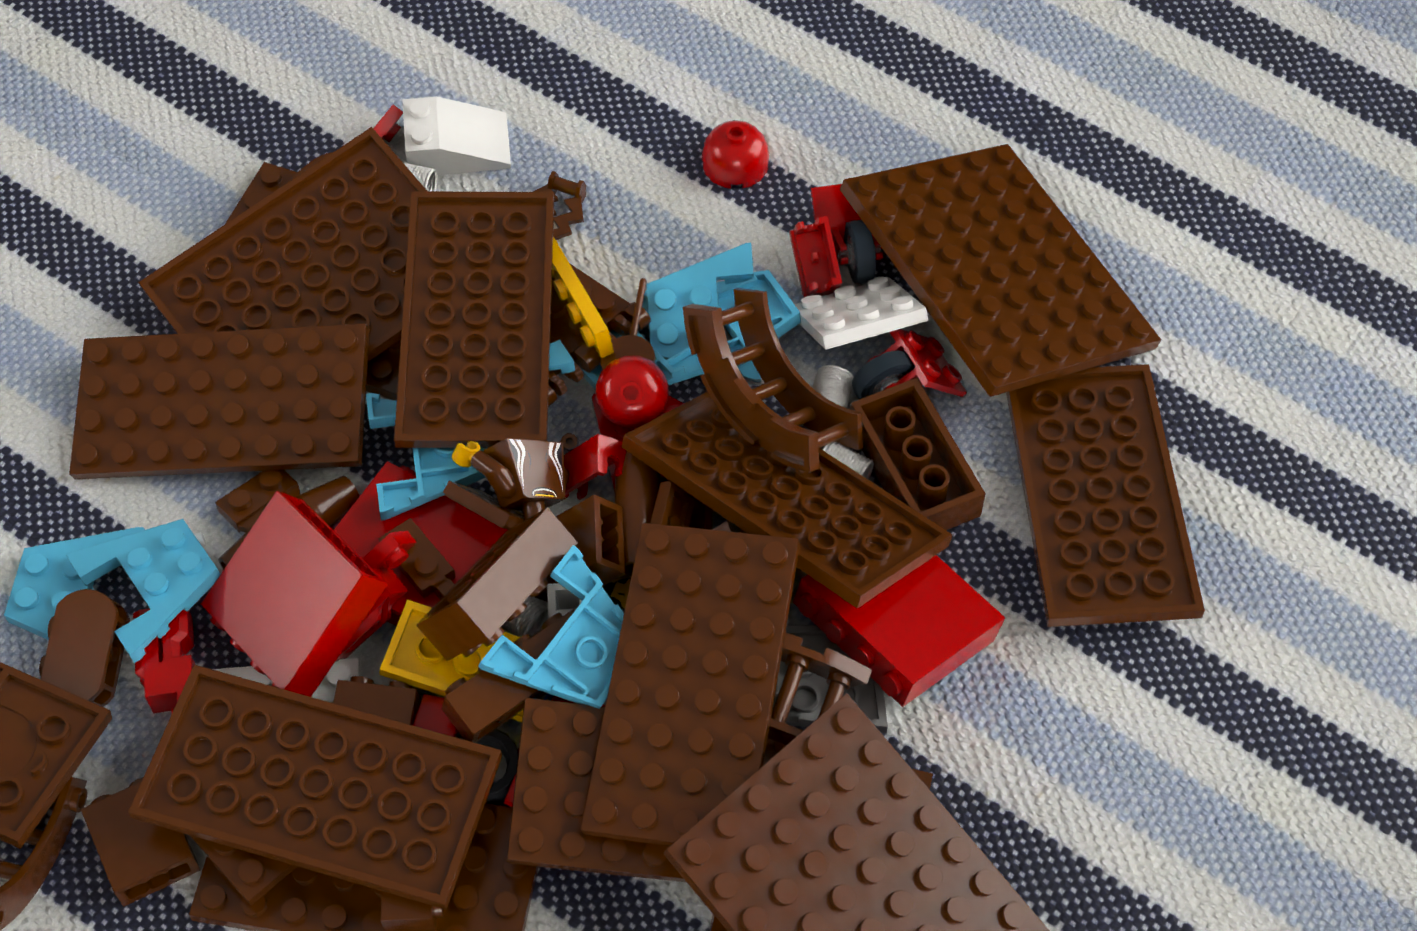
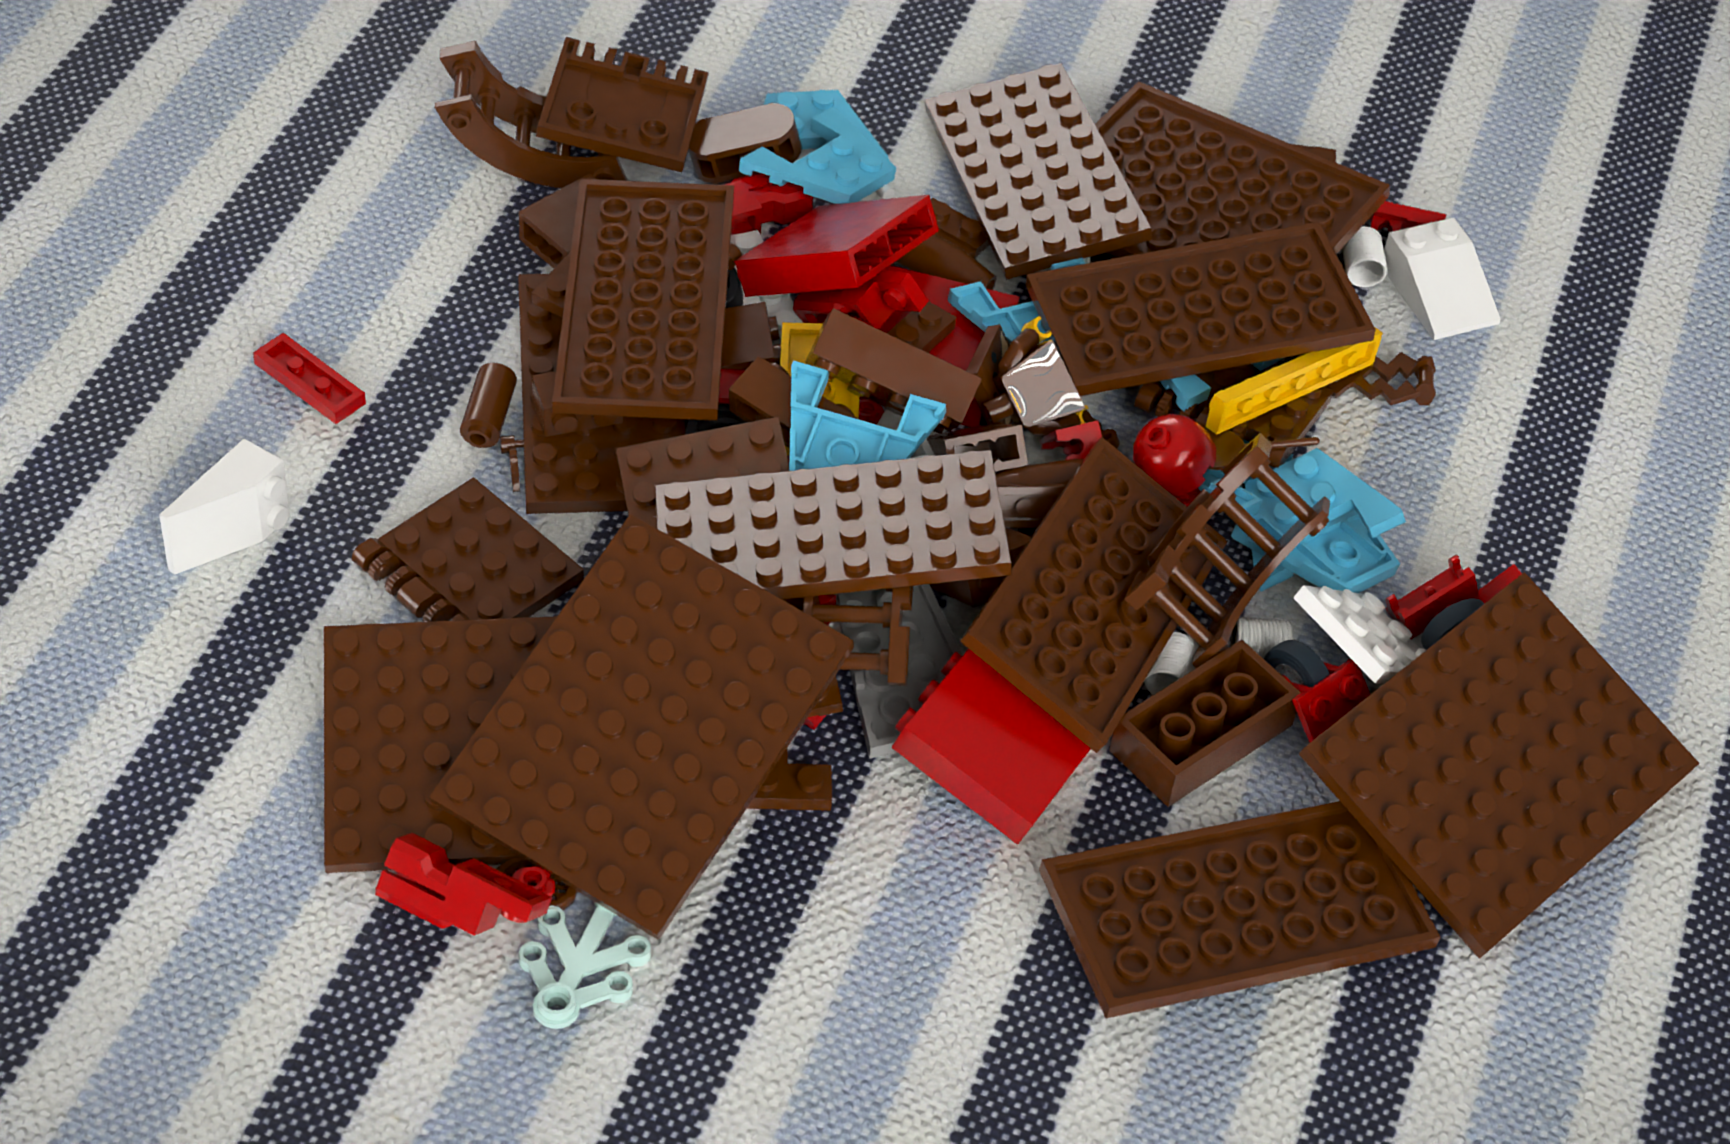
camera: 70 degrees right, 10 degrees down
red cylinder [702,120,769,189] -> none

